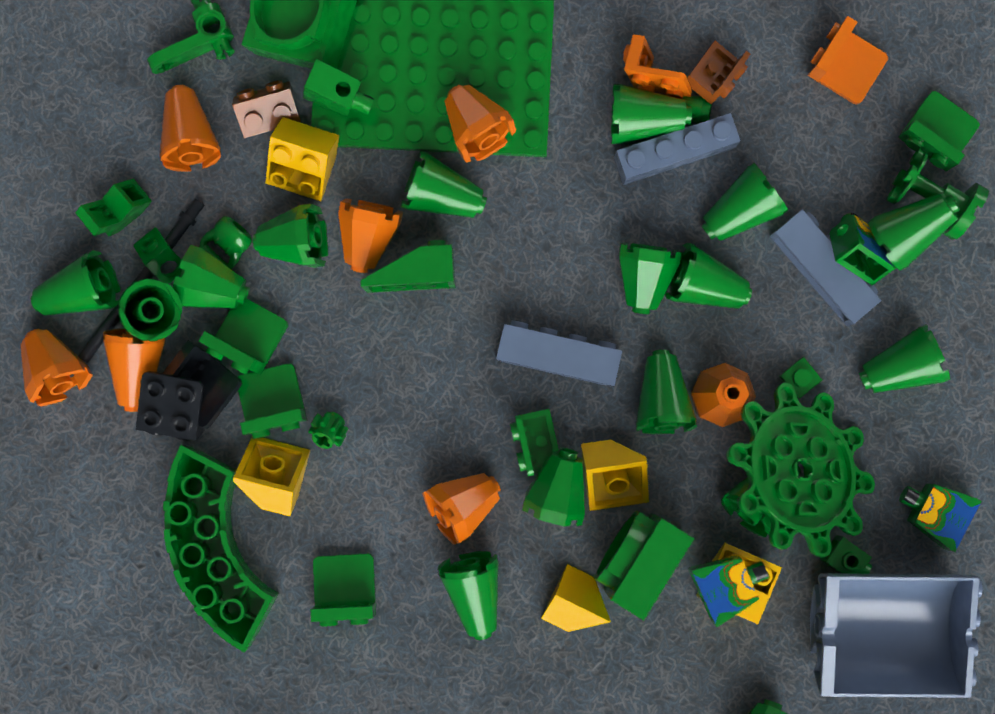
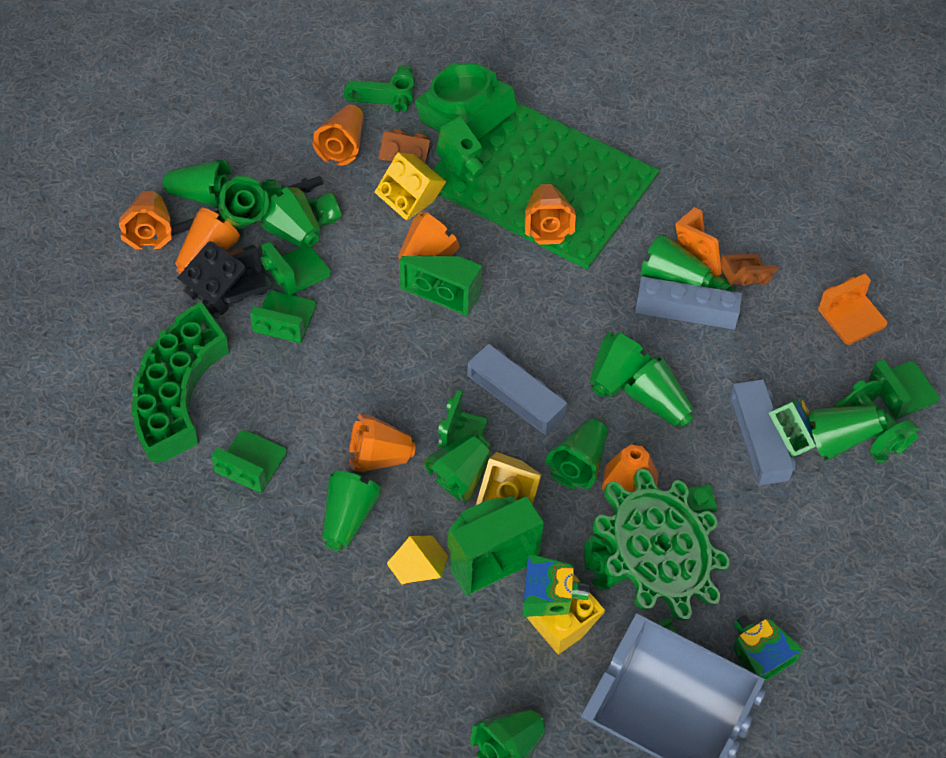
camera: 25 degrees right, 30 degrees down
green brick [75,179,152,236] -> none
yellow slope [233,437,310,516] -> none
green cone [252,204,328,268] -> none
green gear [308,412,348,449] -> none
green cone [401,151,487,218] -> none
green cone [702,163,788,241] -> none
green cone [859,324,950,393] -> none

